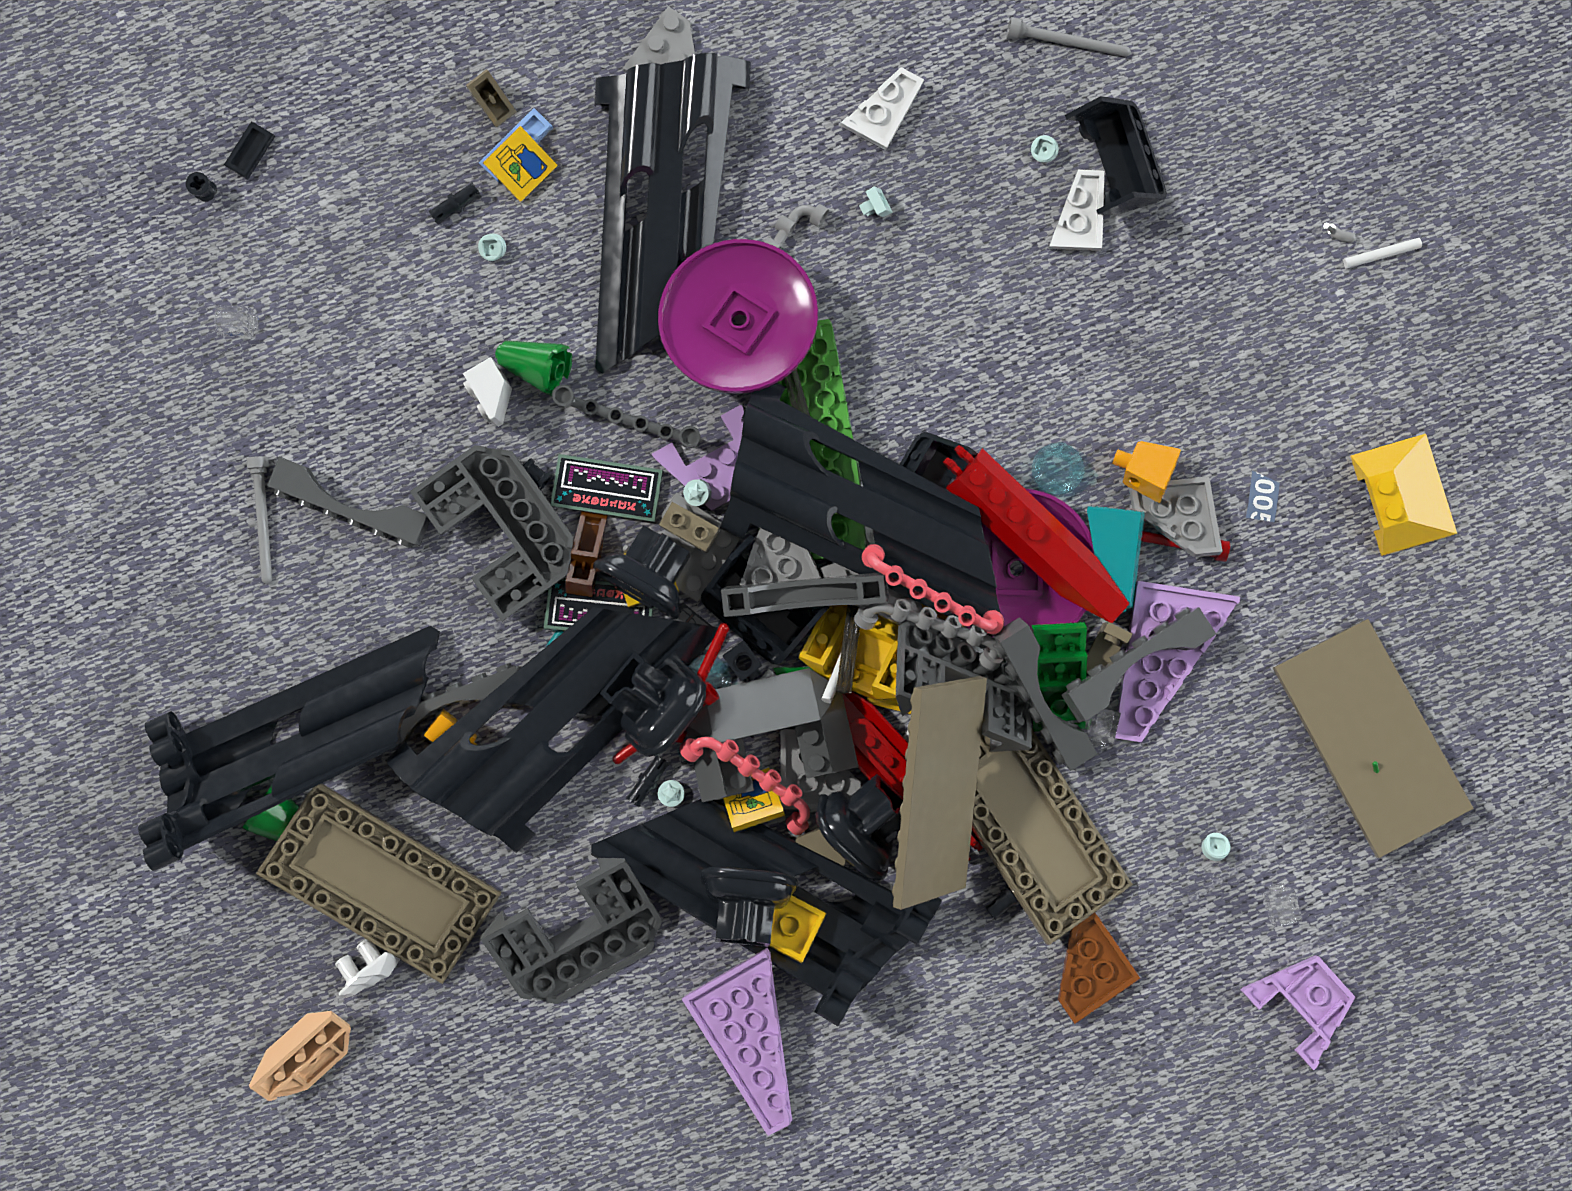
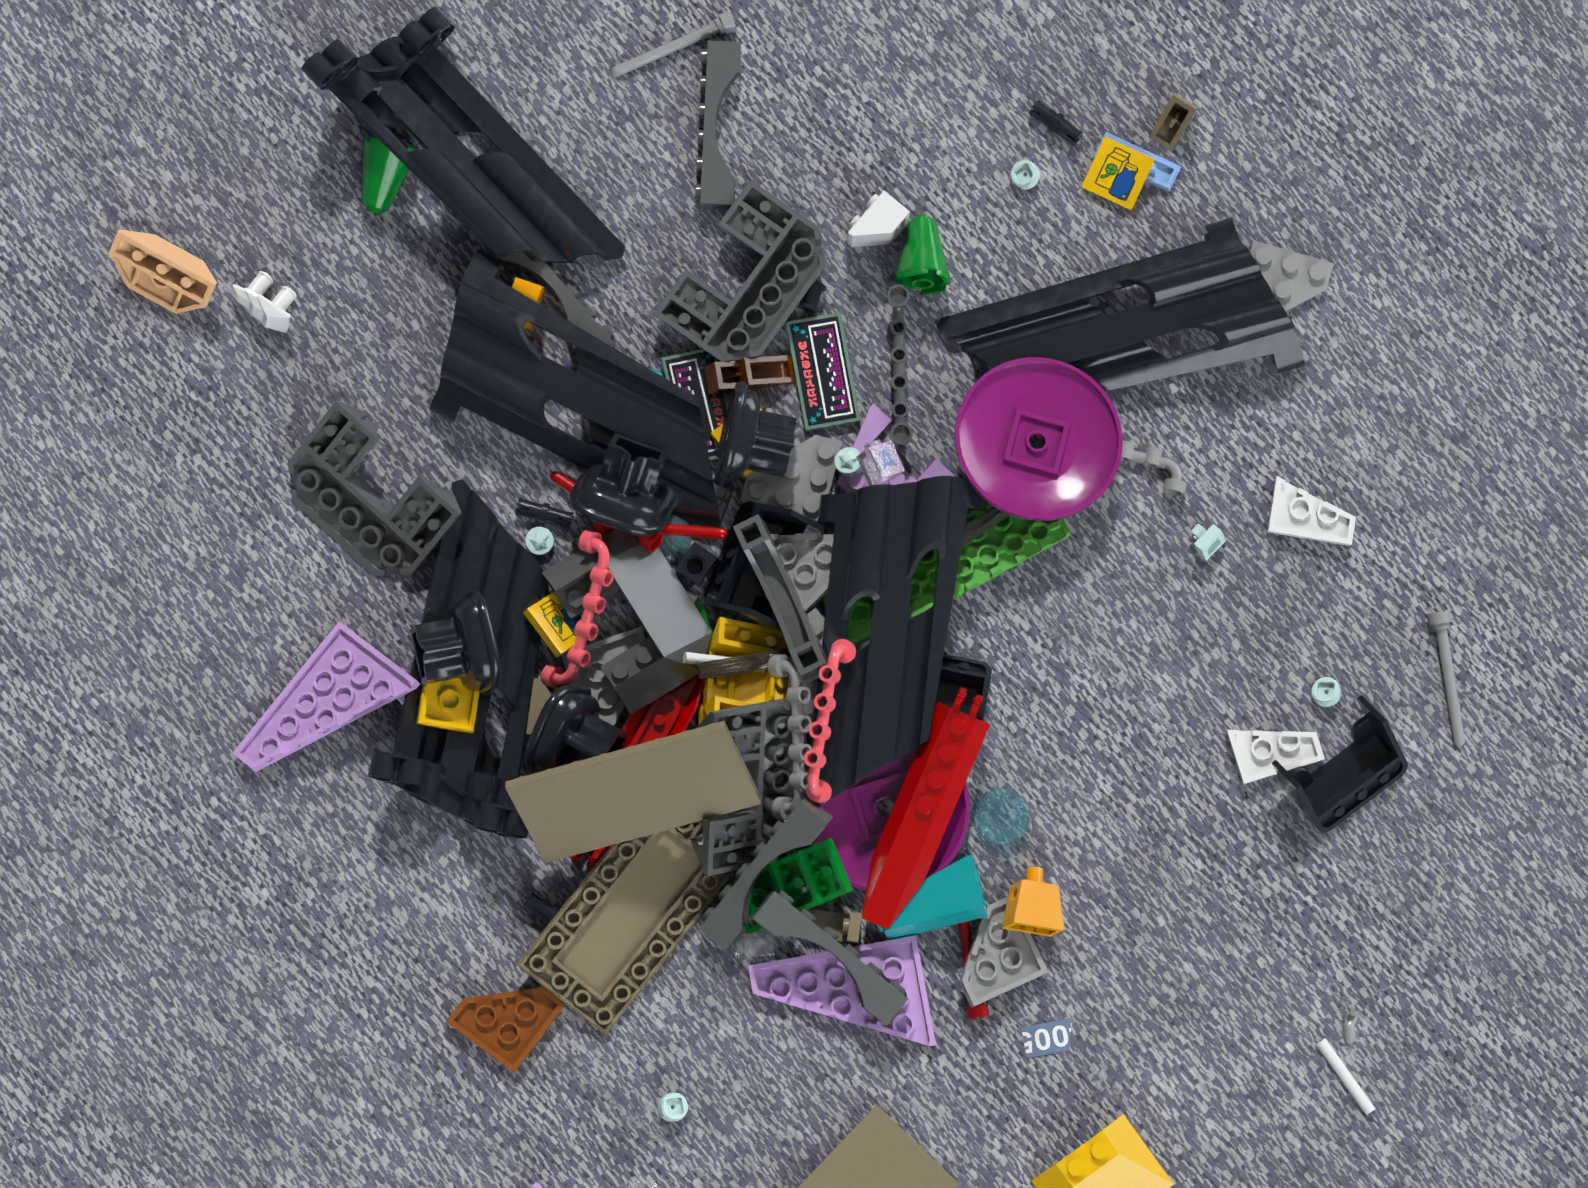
camera: 75 degrees right, 5 degrees down
dark tan tile [256,783,501,984] -> none
dark tan brick [659,502,720,553] -> none
none -> clear brick [856,440,905,486]

